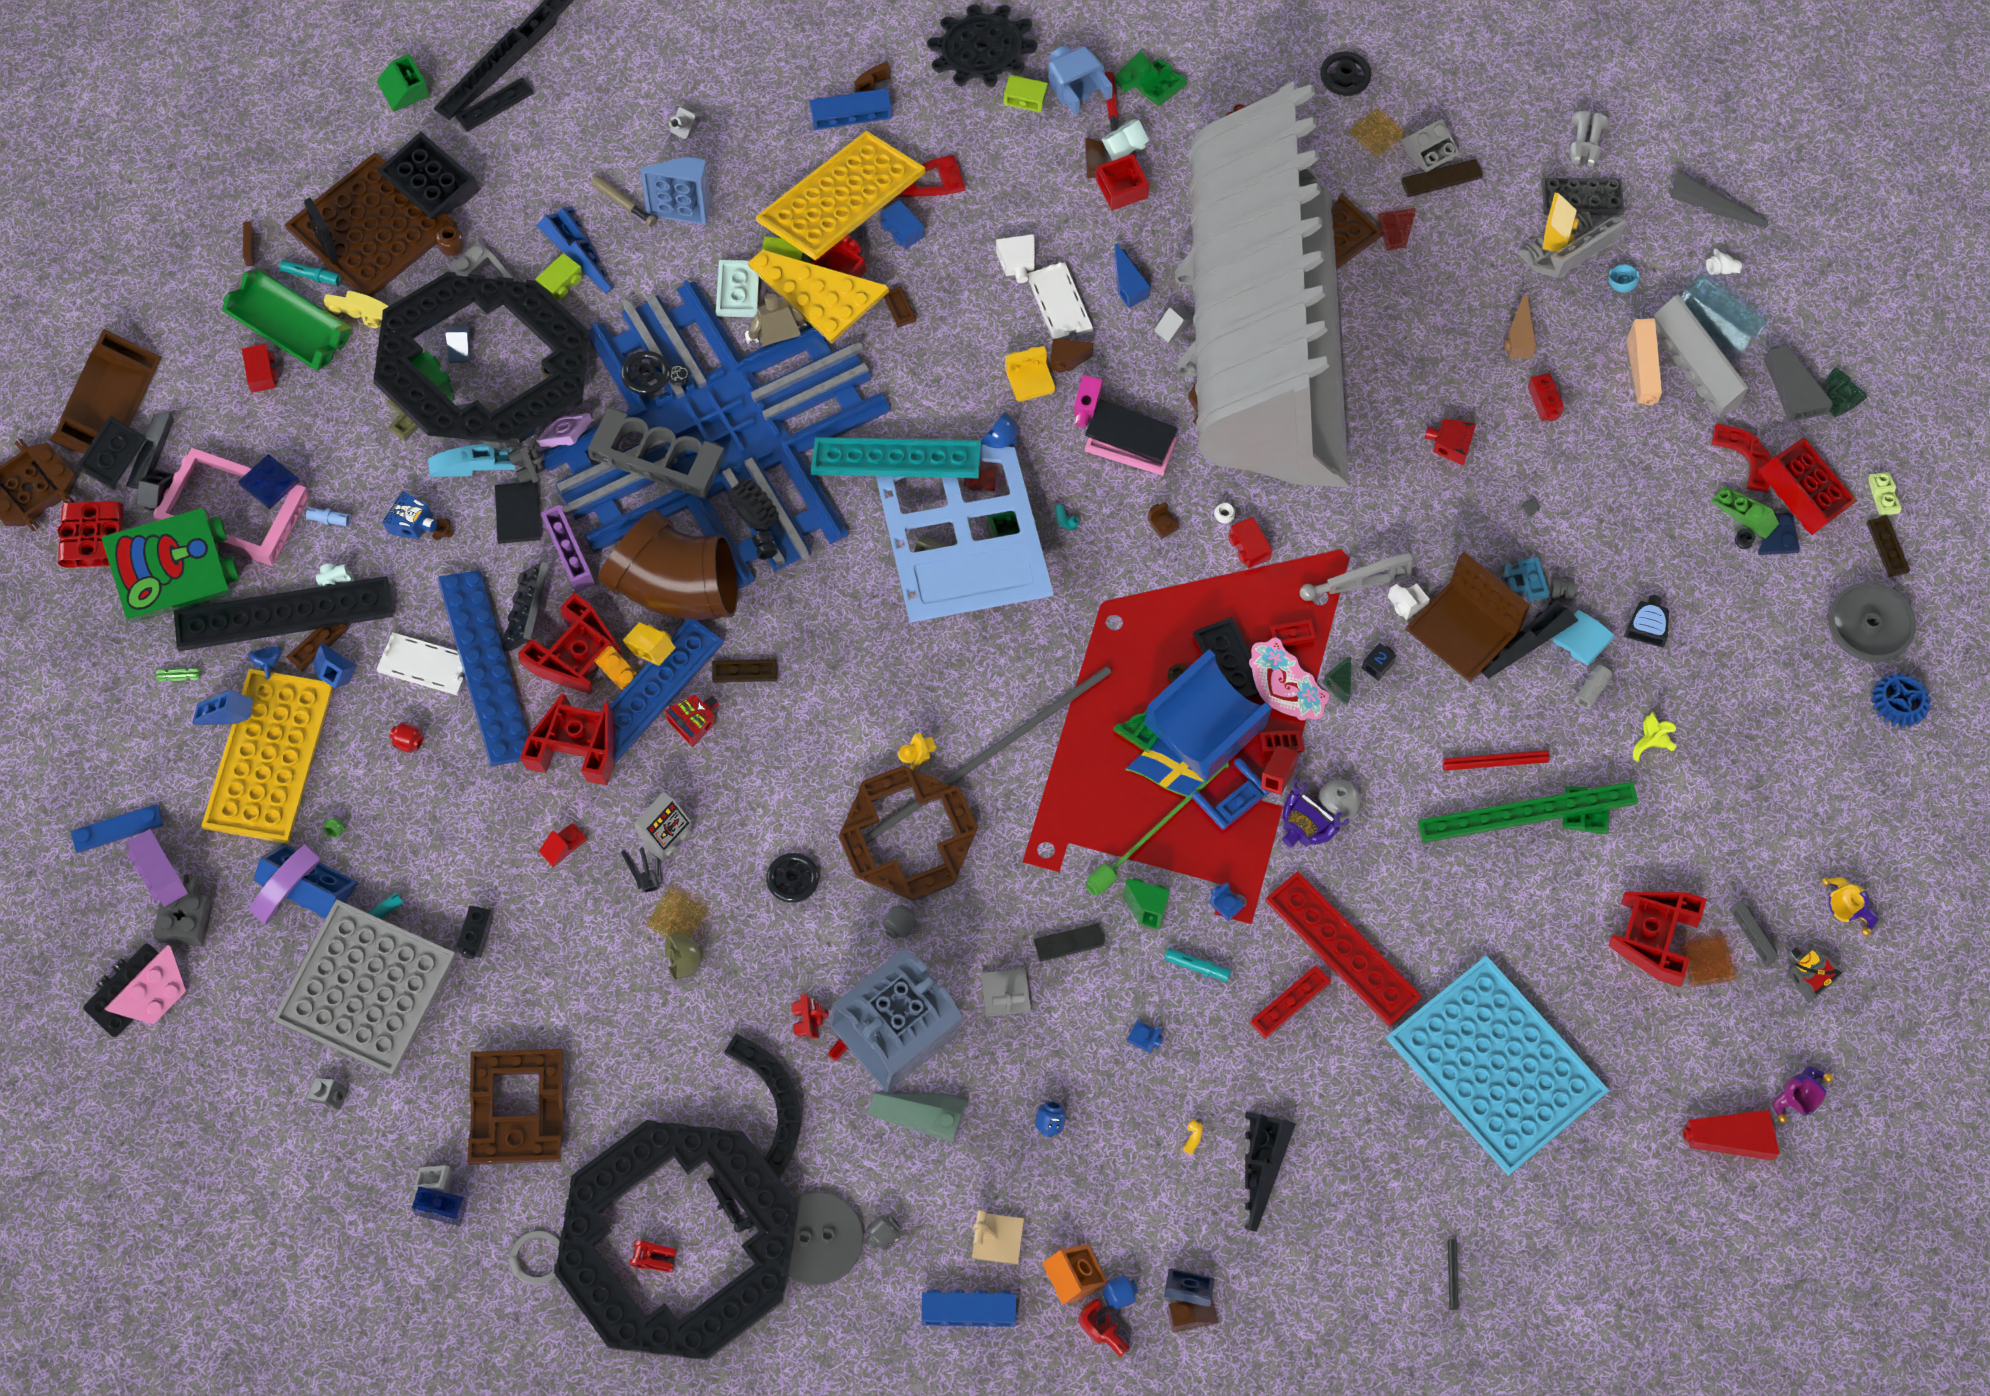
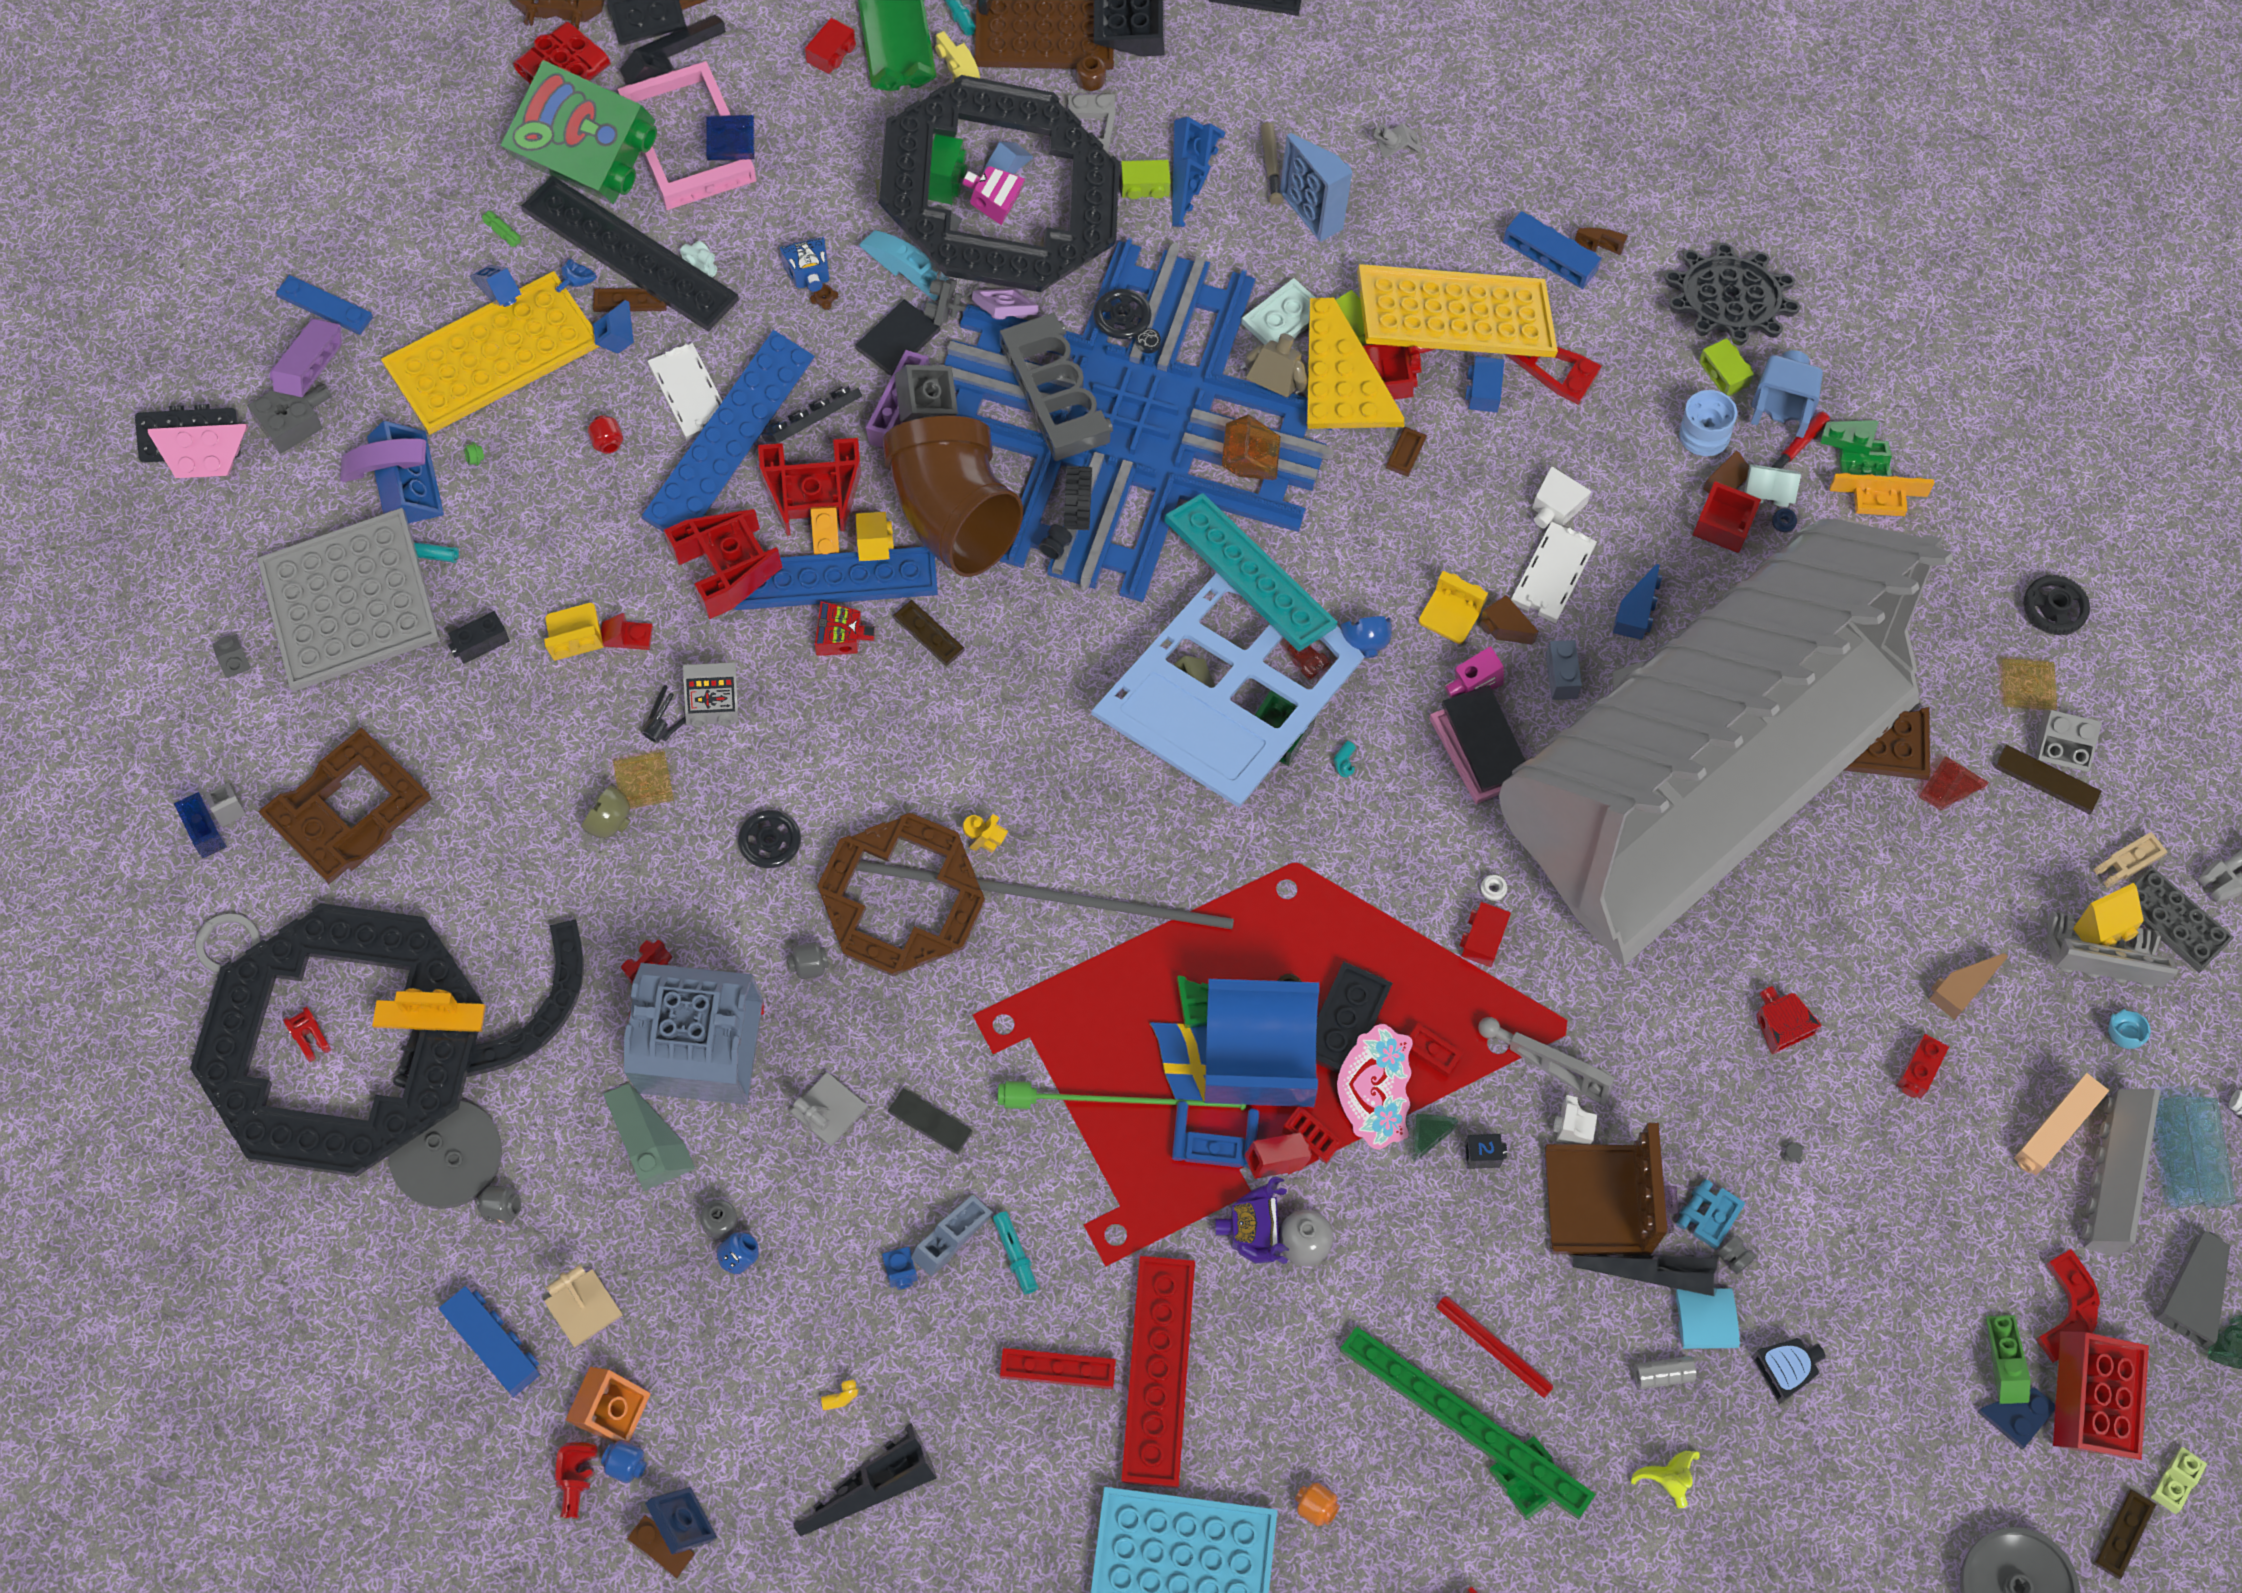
camera: 45 degrees right, 0 degrees up
light blue pin [306,506,351,527] -> none
green slope [1123,878,1170,930] -> none
reddish brown bracket [1148,502,1179,539] -> none
blue bracket [1210,882,1244,922] -> none
black bush [1735,528,1755,549] -> none
none -> light orange bracket [372,989,486,1032]
none -> yellow bracket [544,603,604,661]
none -> dark grey head [700,1199,738,1240]
none -> dark grey brick [895,365,958,422]
none -> sand blue slope [911,1195,993,1277]
none -> dark pink torso [963,166,1025,225]
none -> clear orange slope [1222,414,1281,480]
none -> orange head [1295,1482,1340,1527]
none -> sand blue brick [1545,640,1582,700]
none -> light blue wheel [1679,390,1738,456]
none -> dark blue plate [1772,508,1797,533]
none -> light orange bracket [1829,473,1934,516]
none -> tan hinge [2093,832,2168,888]

